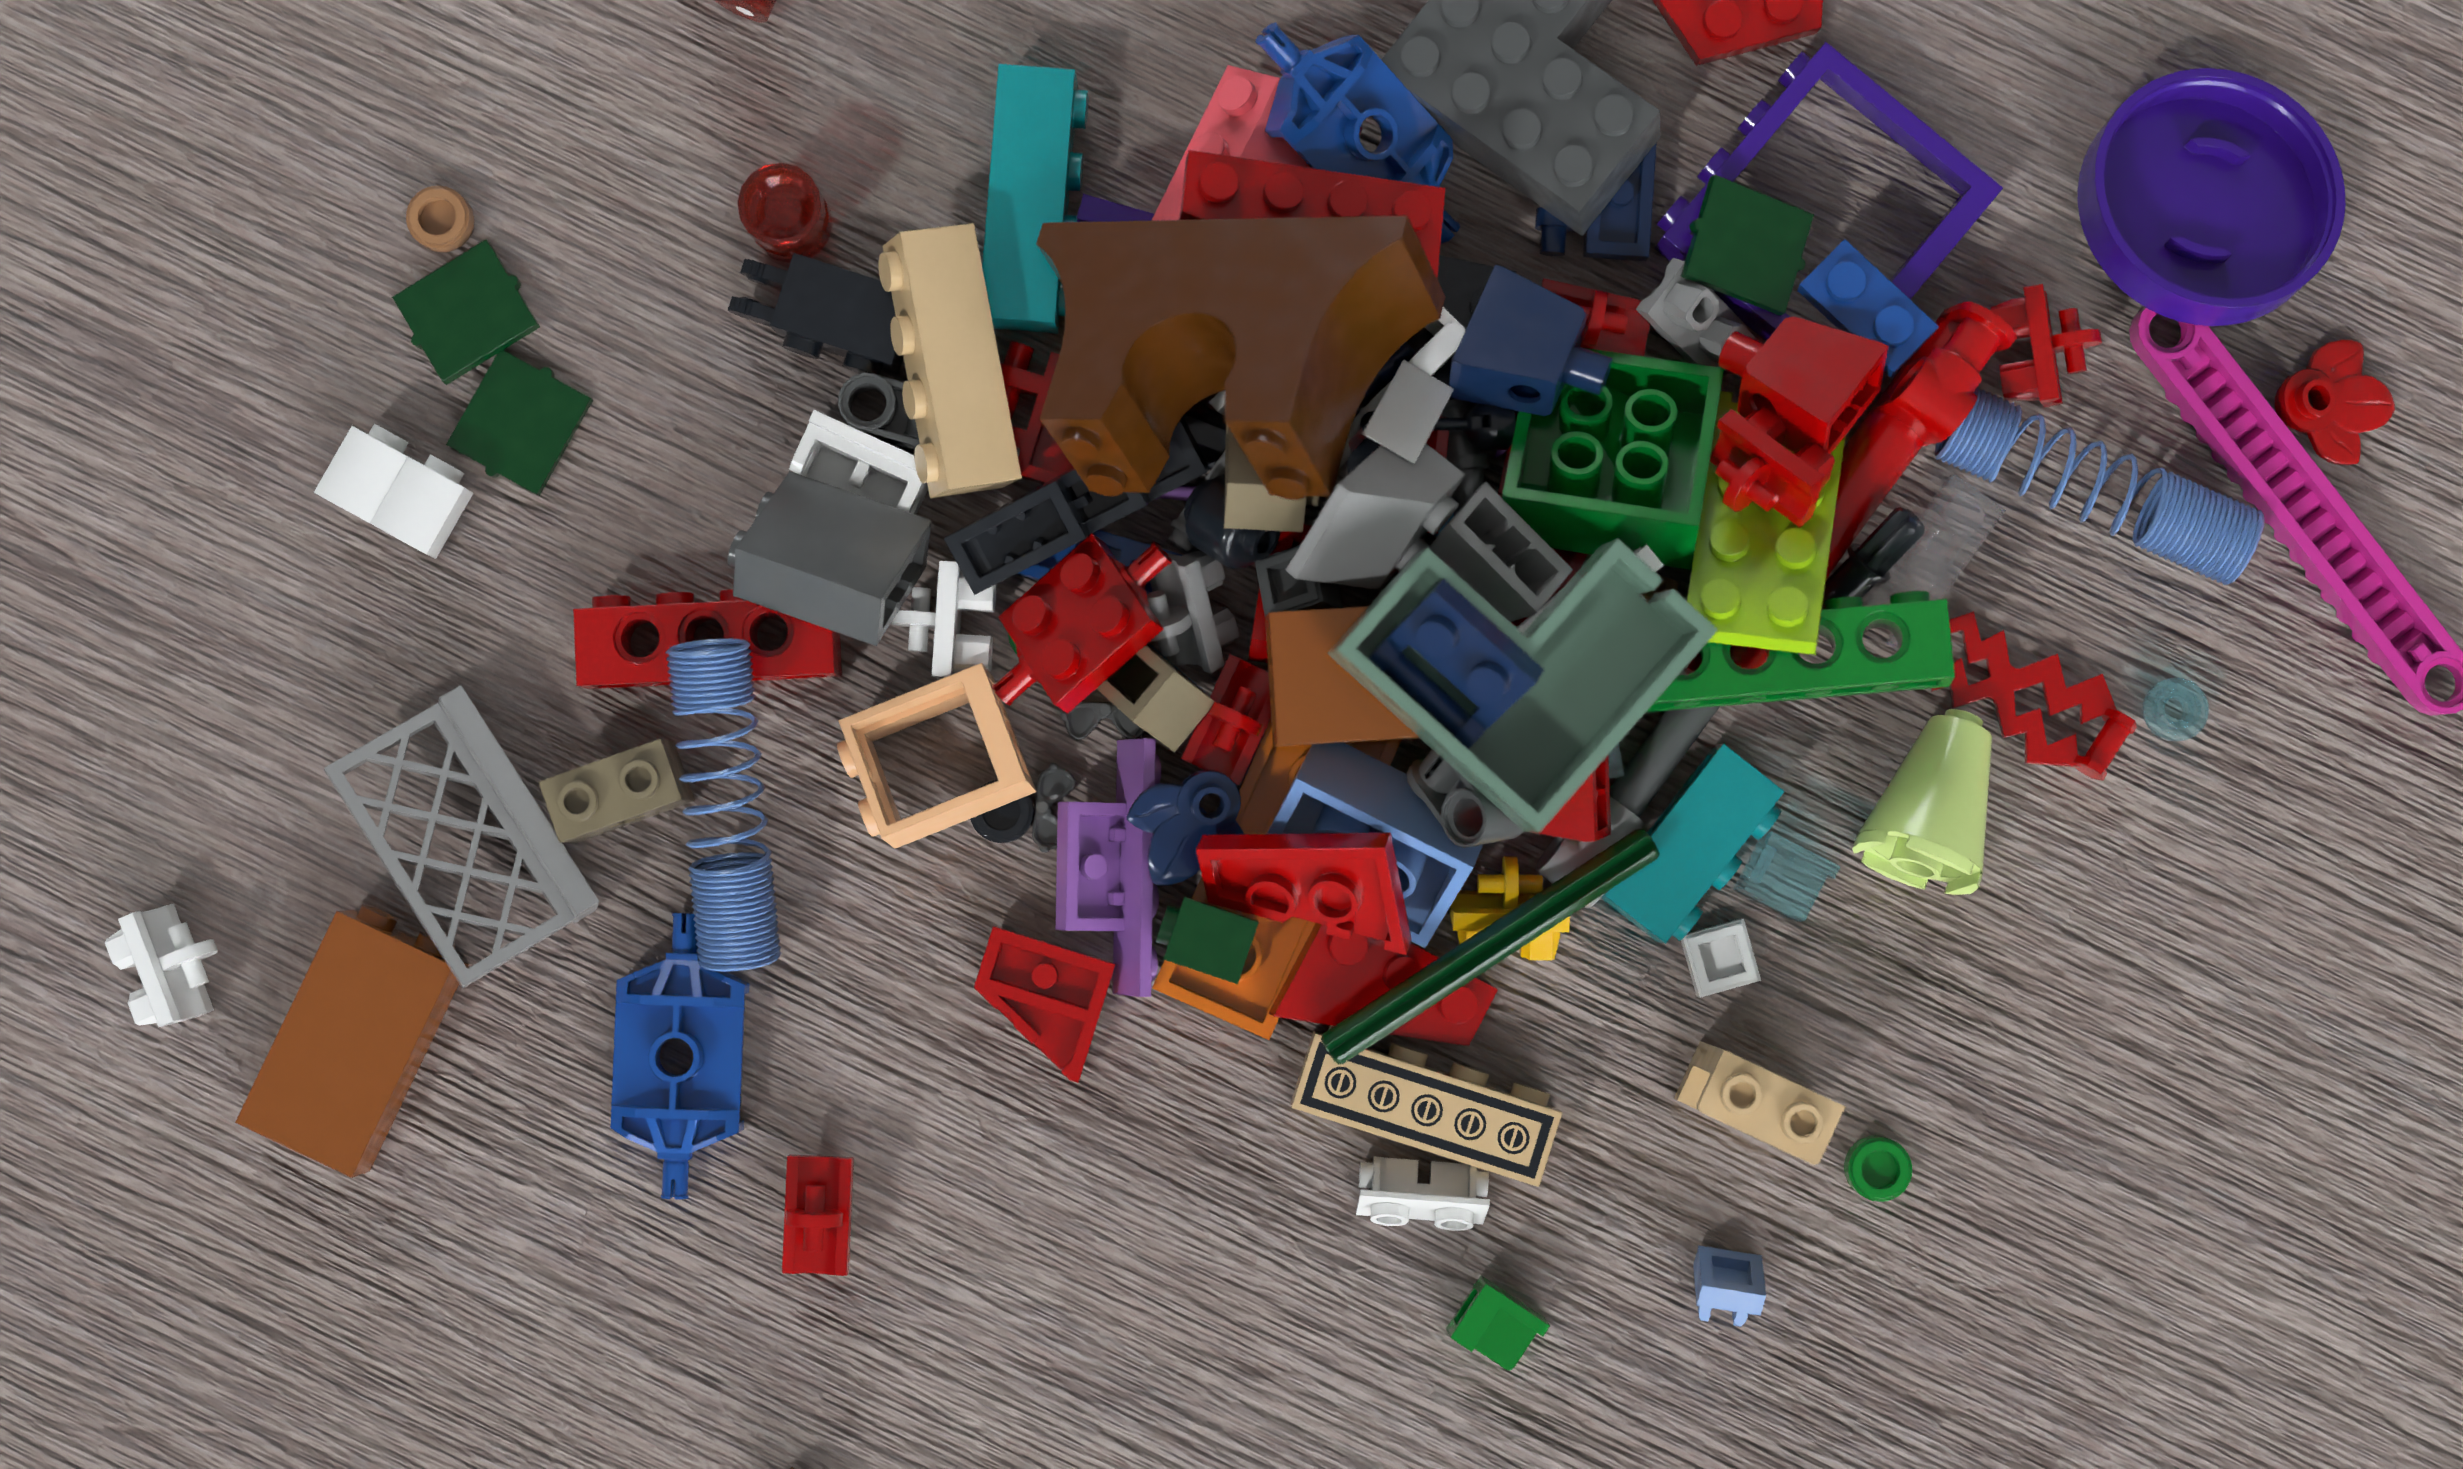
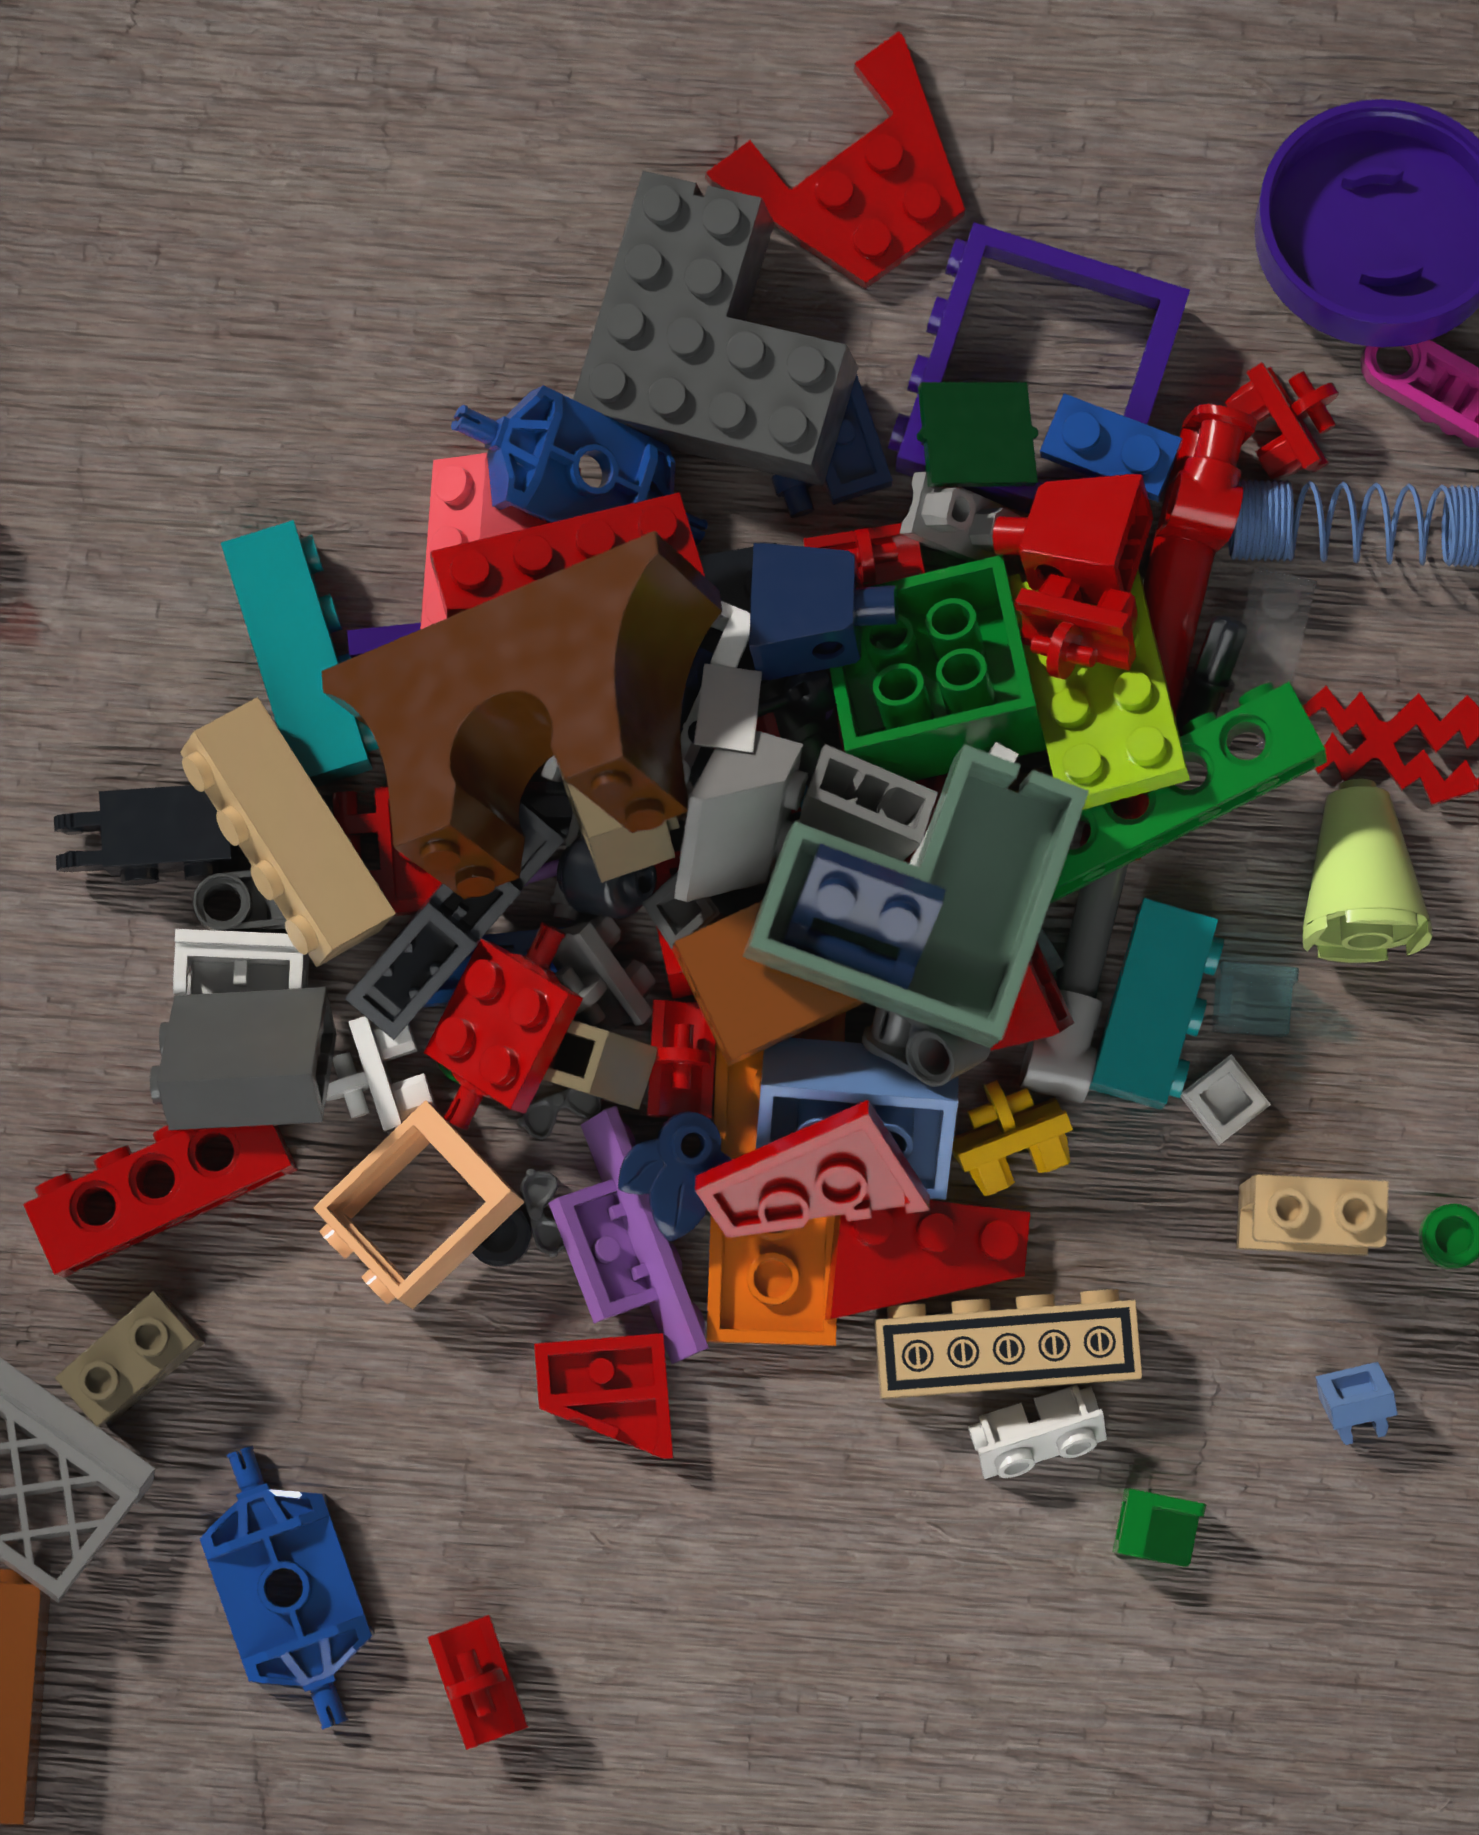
camera: 20 degrees left, 5 degrees down
medium blue piece [666,638,781,972] -> none
clear red wheel [737,163,833,263] -> none
dark green brick [1156,897,1259,984] -> none
dark green axle [1321,829,1660,1064] -> none

